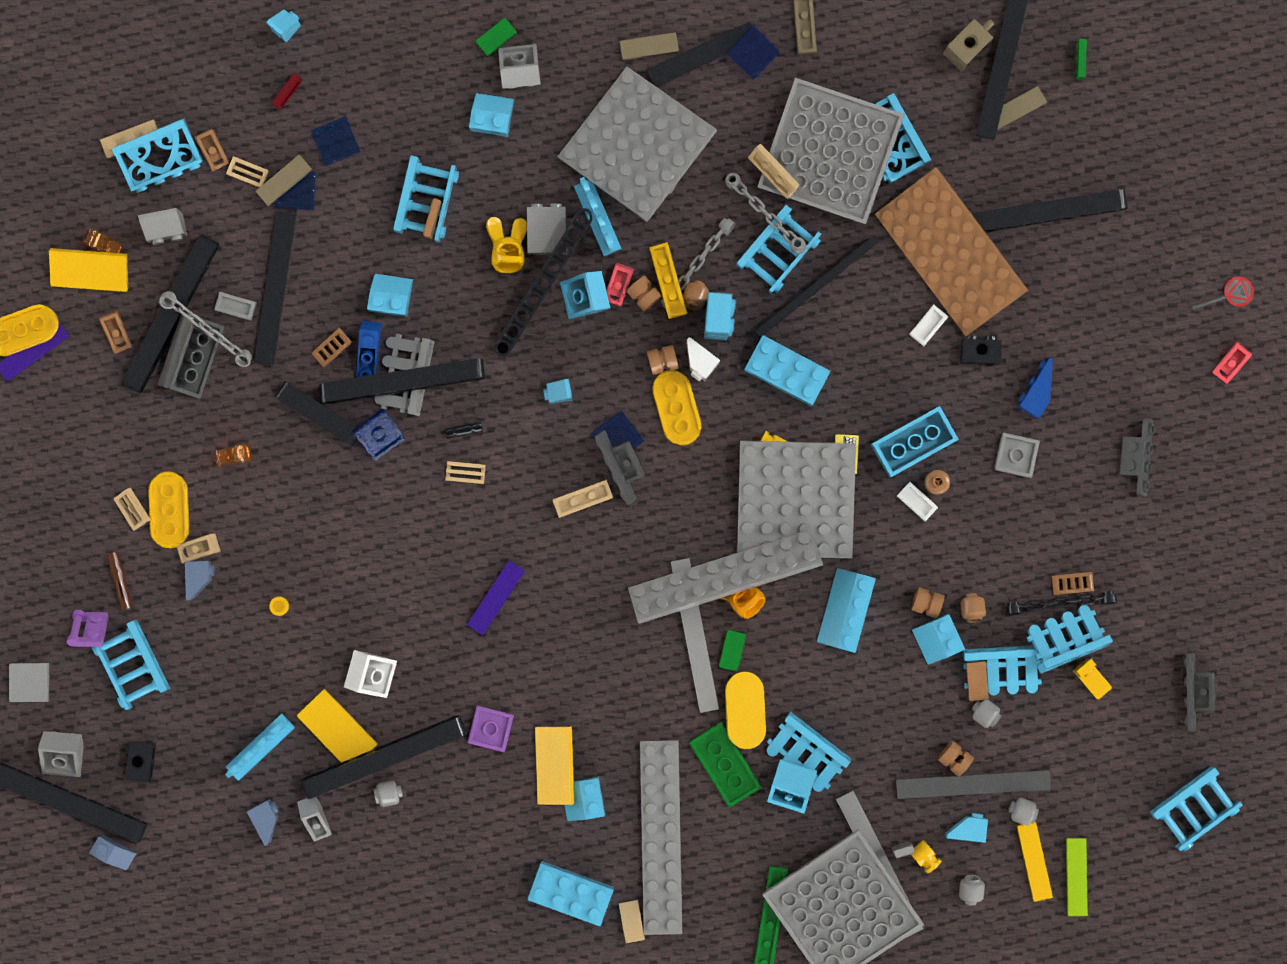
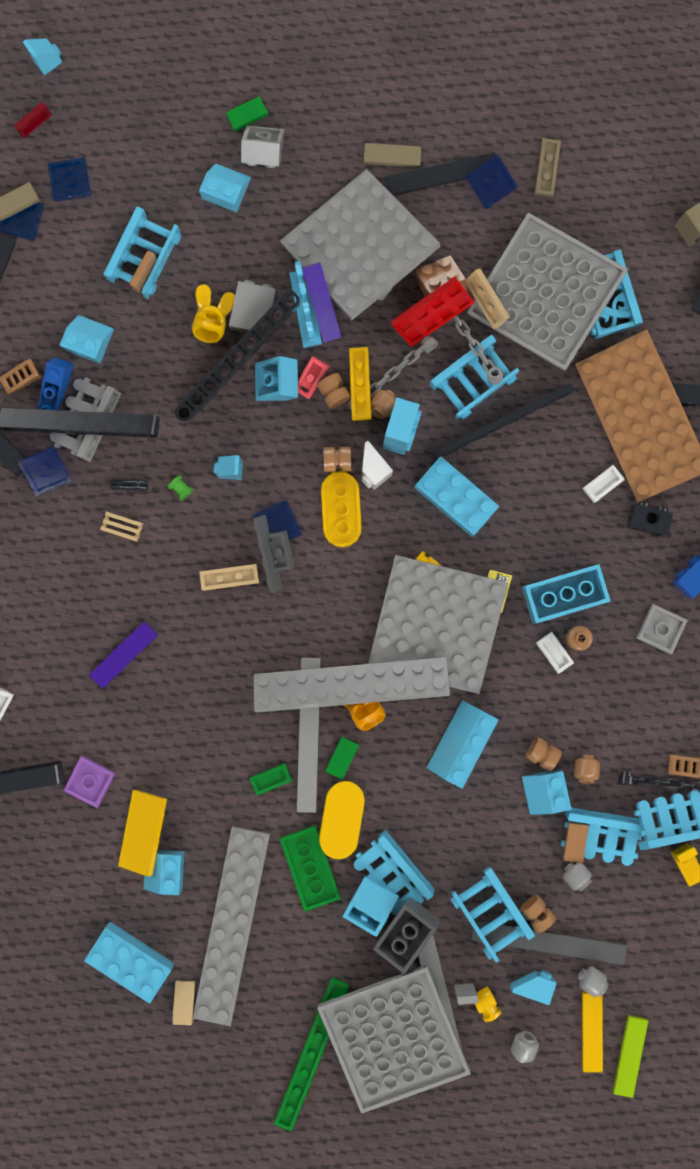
camera: 10 degrees right, 0 degrees up
none -> bright green bush [168,476,193,501]
none -> green tile [249,763,292,796]
none -> dark purple tile [302,262,342,343]
none -> dark grey brick [373,897,441,974]
none -> red plate [391,276,475,347]
none -> medium nougat brick [415,255,467,297]
none -> medium azure fence [450,867,535,963]

